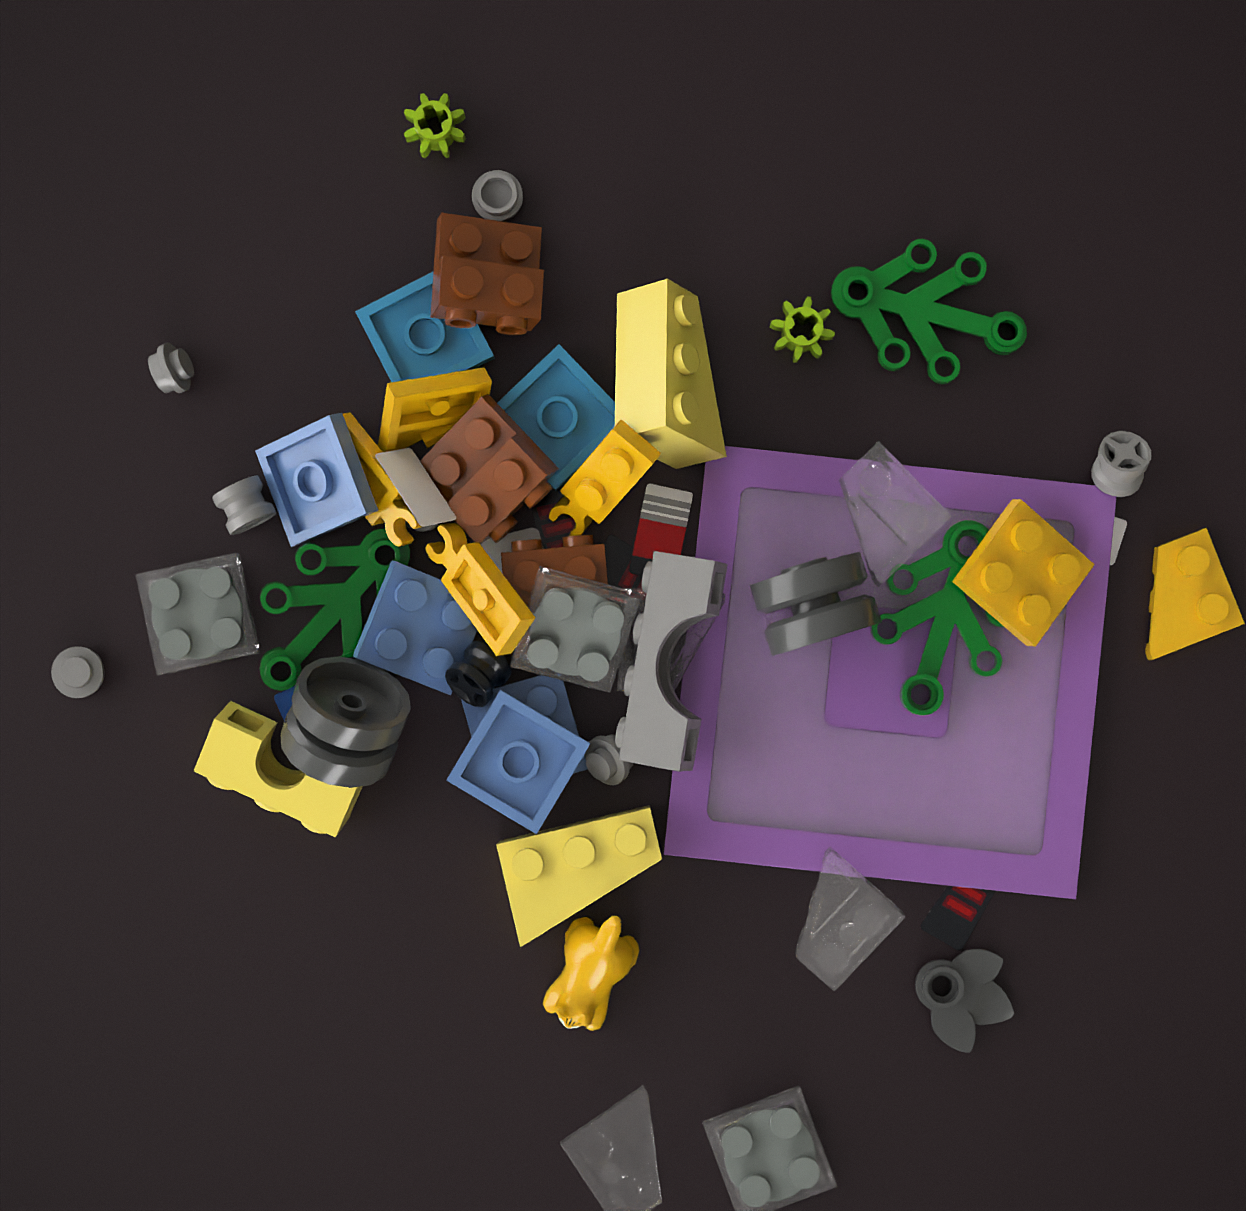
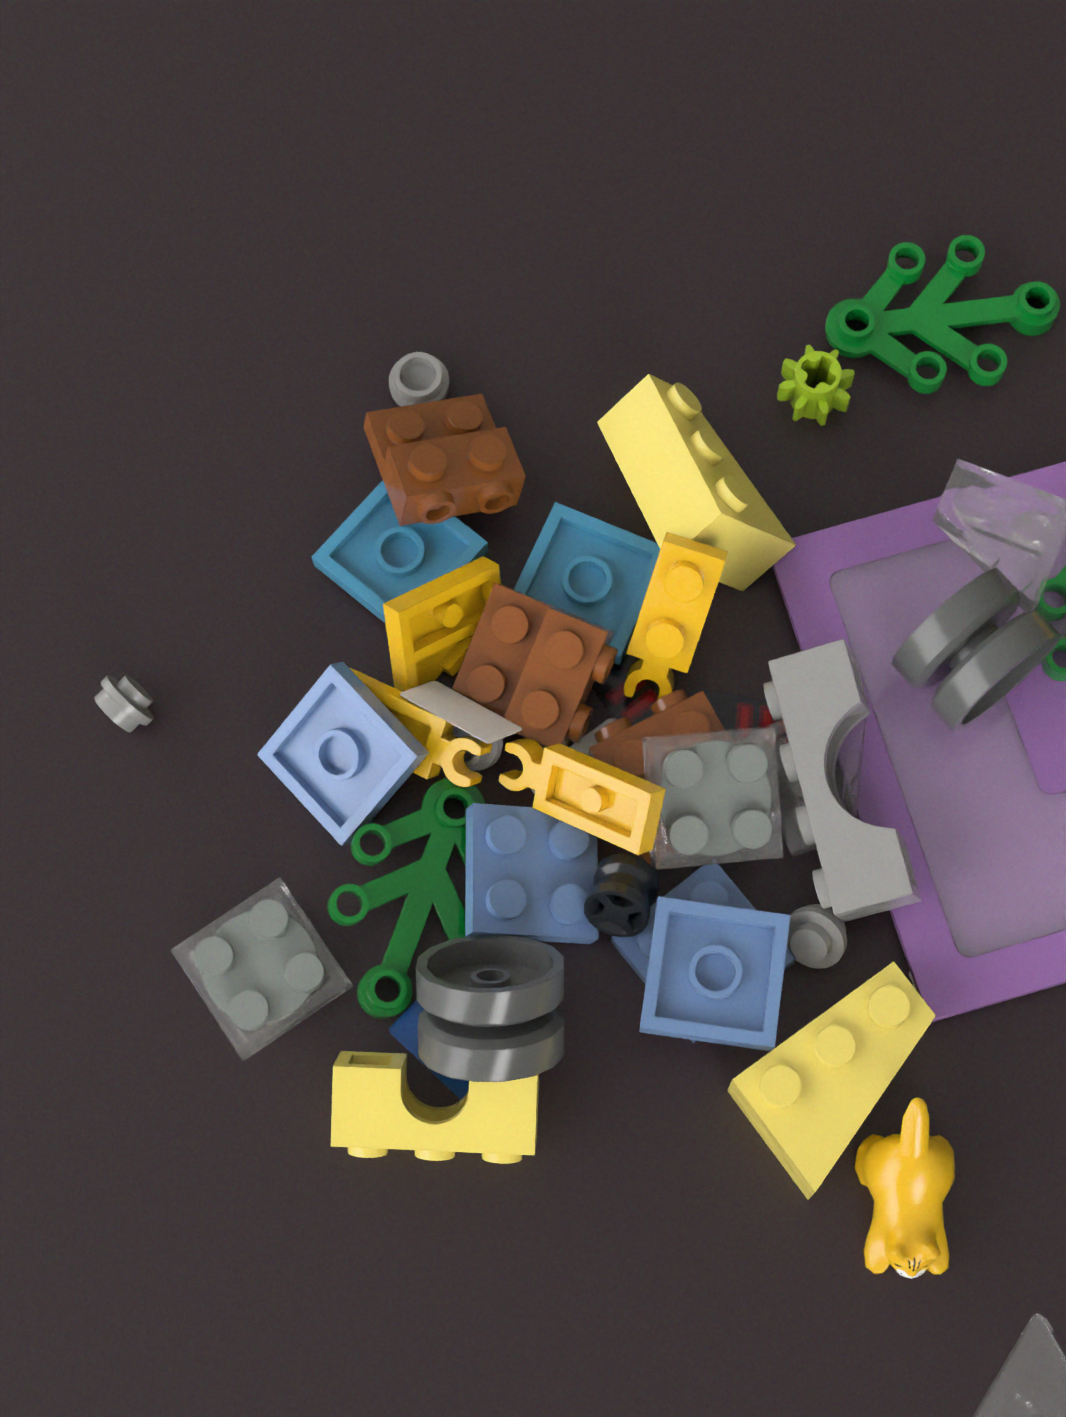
camera: 20 degrees left, 15 degrees down
light grey plate [51,646,105,698] -> none
light grey wheel [212,475,277,535] -> none
lime gear [404,93,466,158] -> none
sticker [629,484,693,576] -> none

